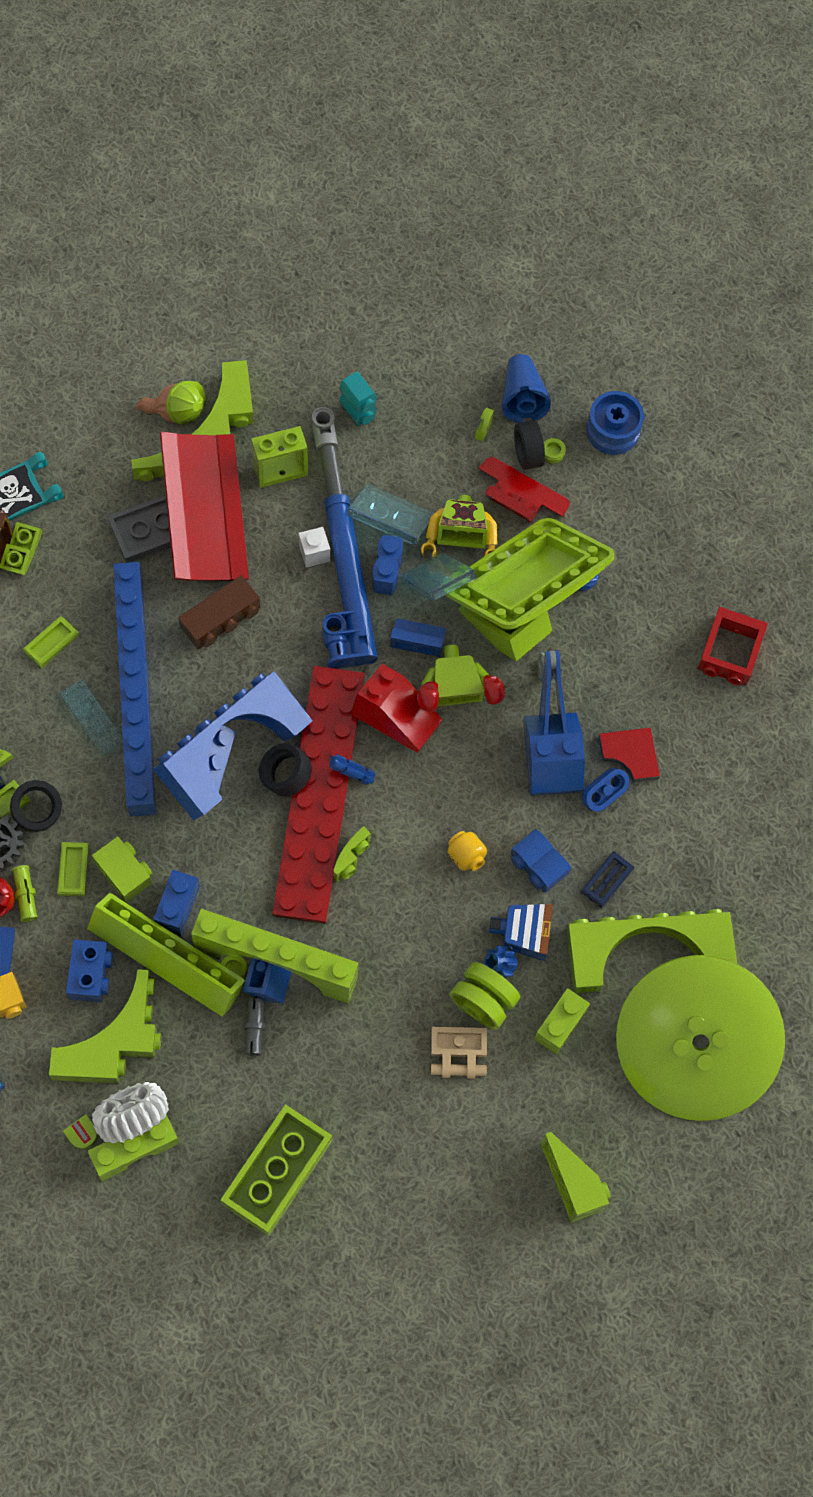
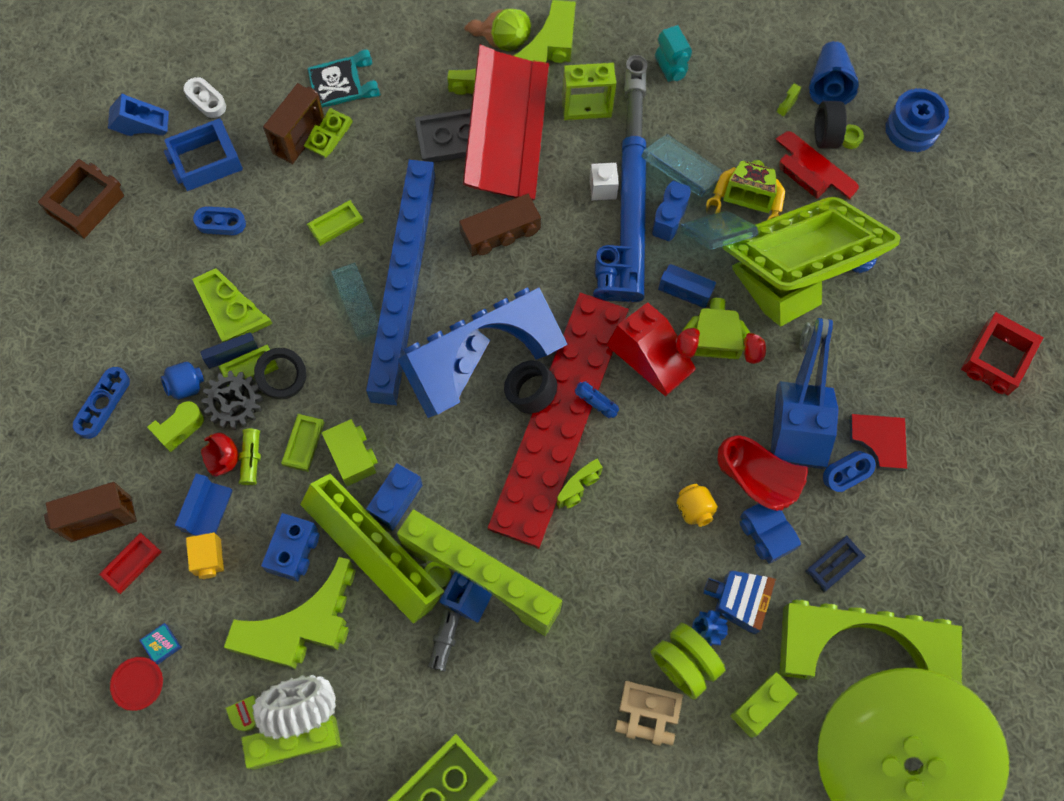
camera: 15 degrees right, 0 degrees up
none -> red hair [717,435,808,511]

